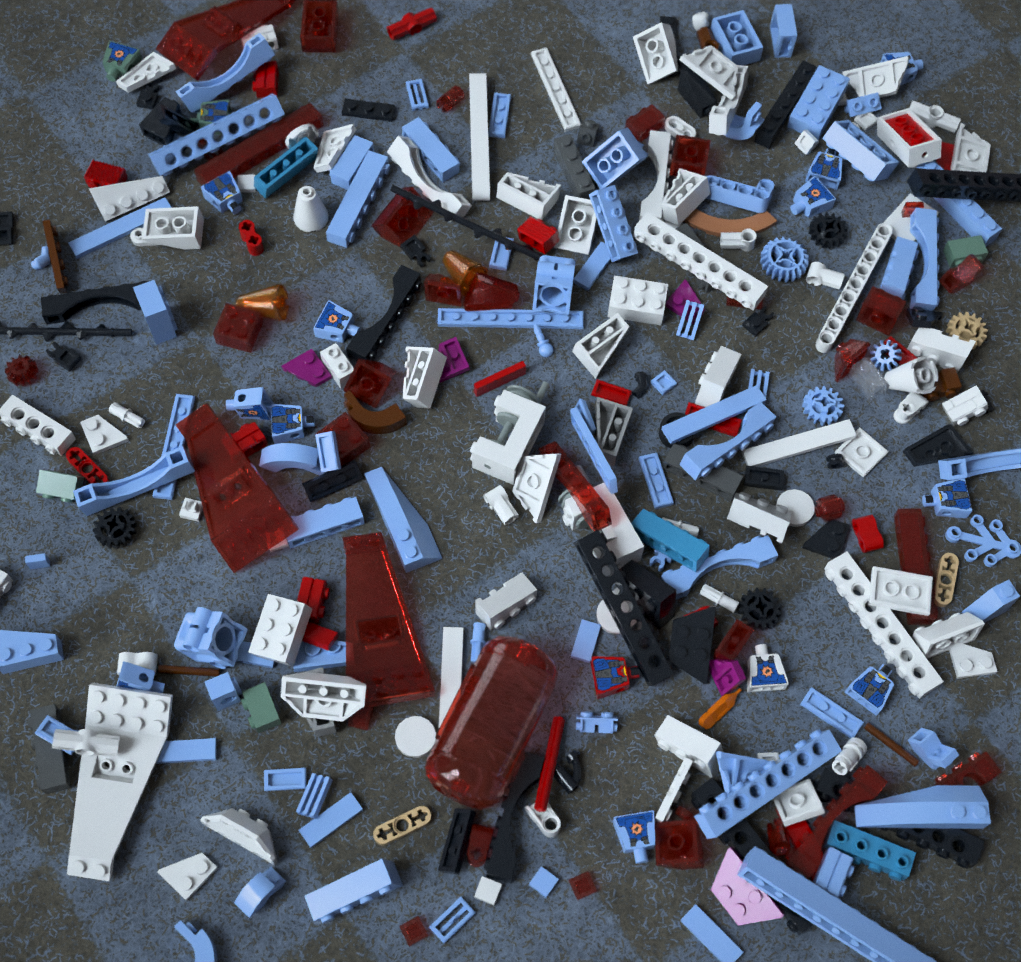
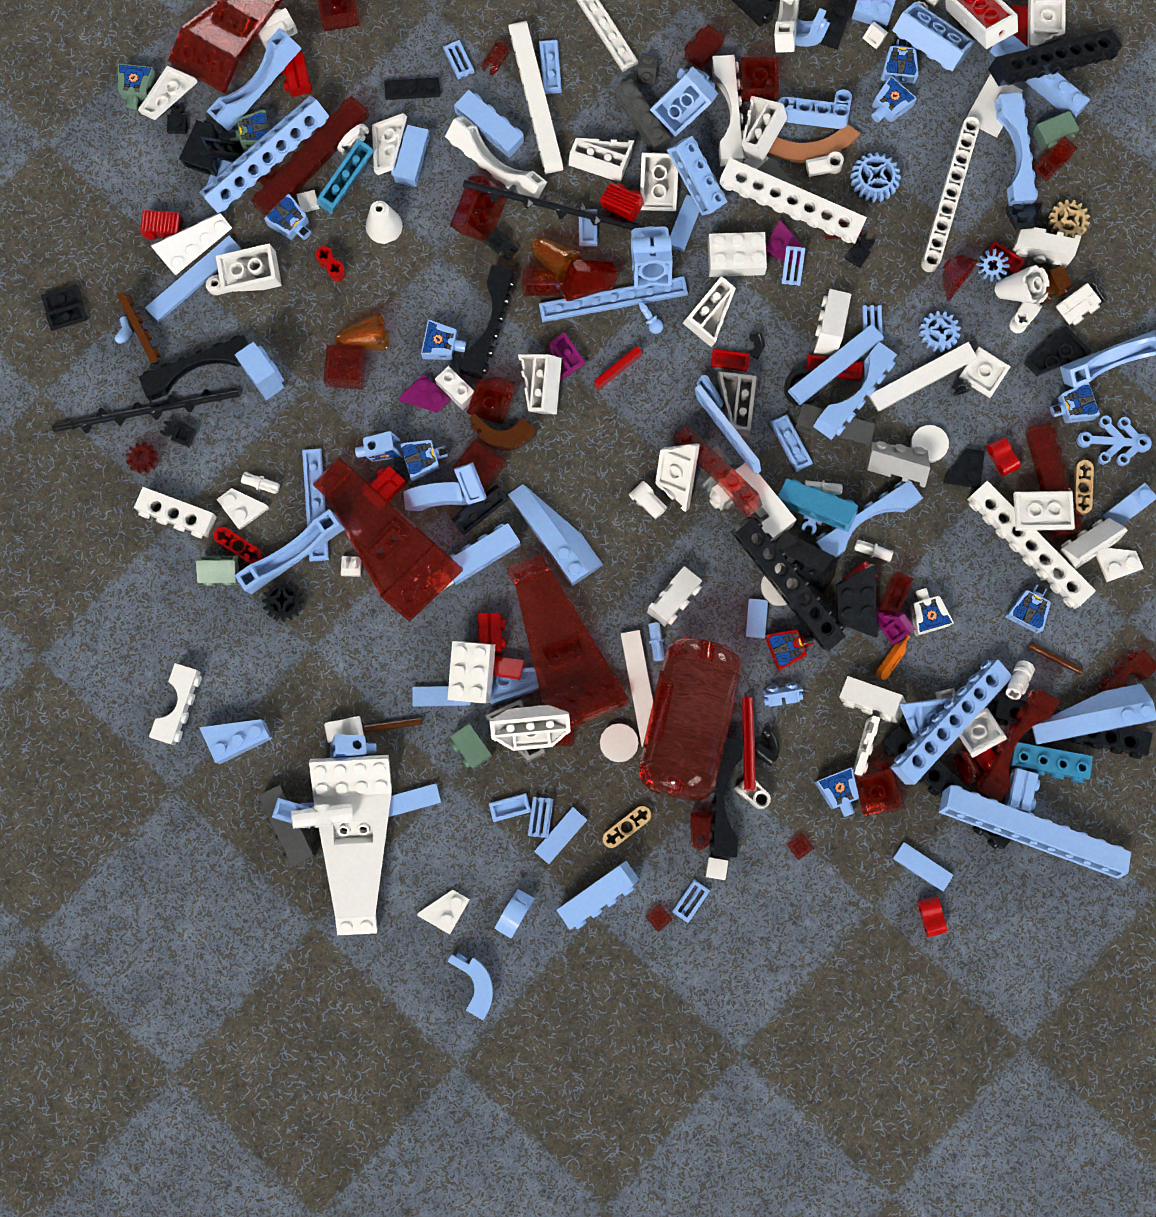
camera: 10 degrees left, 15 degrees up
light blue tile [25,553,50,570] -> none
light blue piece [174,607,248,669] -> none
white wedge [200,808,277,865] -> none
light blue brick [205,672,242,711] -> none
light blue brick [326,150,390,248] -> none
black plate [438,808,476,875] -> none
white piece [470,381,549,485] -> none
light blue tile [529,866,559,898] -> none
light blue tile [650,370,677,395] -> none
white plate [665,116,696,143] -> none
wing [711,847,785,926] -> none
black gear [738,587,782,631] -> none
black plate [744,466,784,491] -> none
light blue tile [800,687,864,739] -> none
white piece [806,262,844,290] -> none
black gear [808,212,848,249] -> none
clear red head [814,494,845,522] -> none
clear brick [849,357,890,402] -> none
clear red brick [856,286,906,336] -> none
light blue wedge [876,236,919,309] -> none
clear red tile [901,202,924,218] -> none
light blue brick [907,727,959,770] -> none

